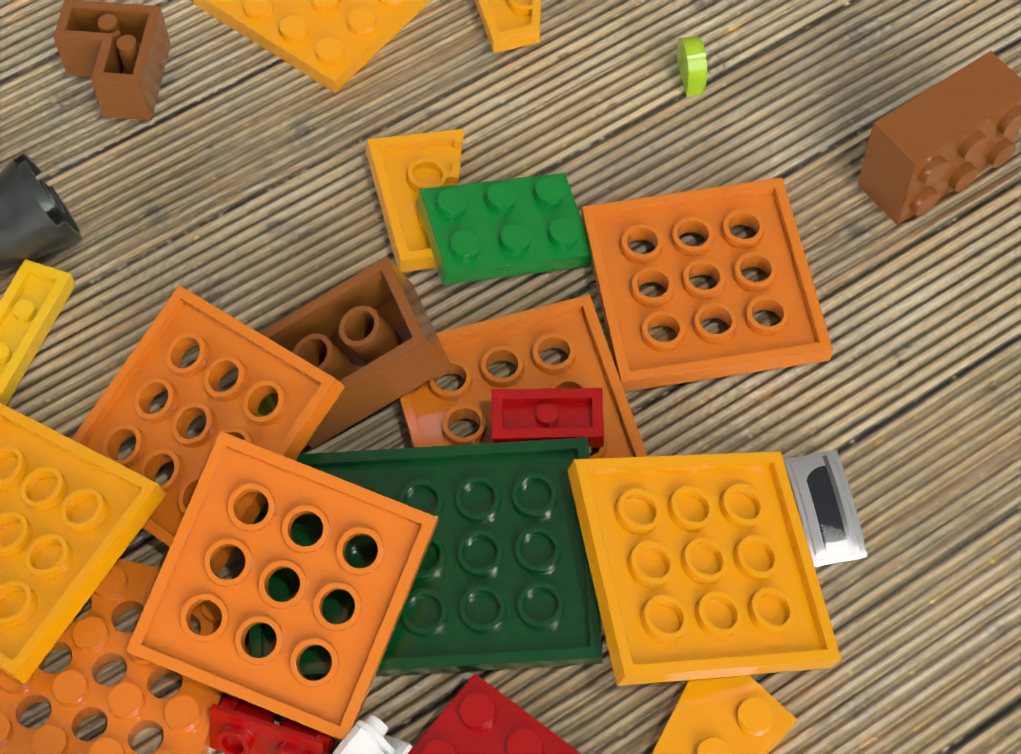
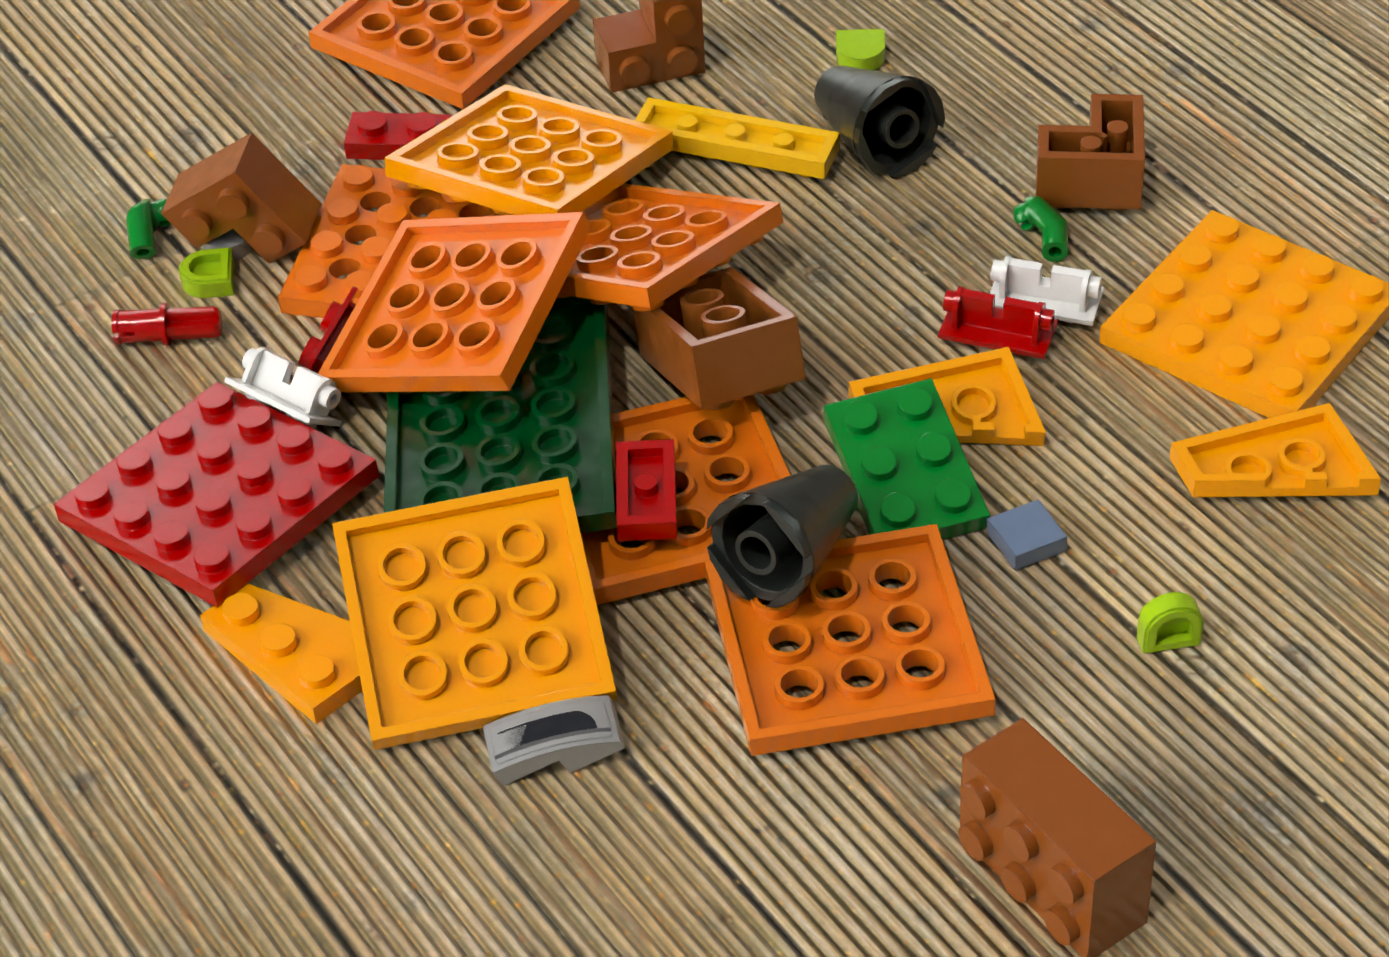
camera: 90 degrees right, 15 degrees down
none -> pearl dark grey cone [706,465,858,608]
none -> red hinge [938,286,1058,359]
none -> sand blue tile [986,500,1067,570]
none -> white hinge [990,256,1104,326]
none -> green arm [1013,196,1068,262]

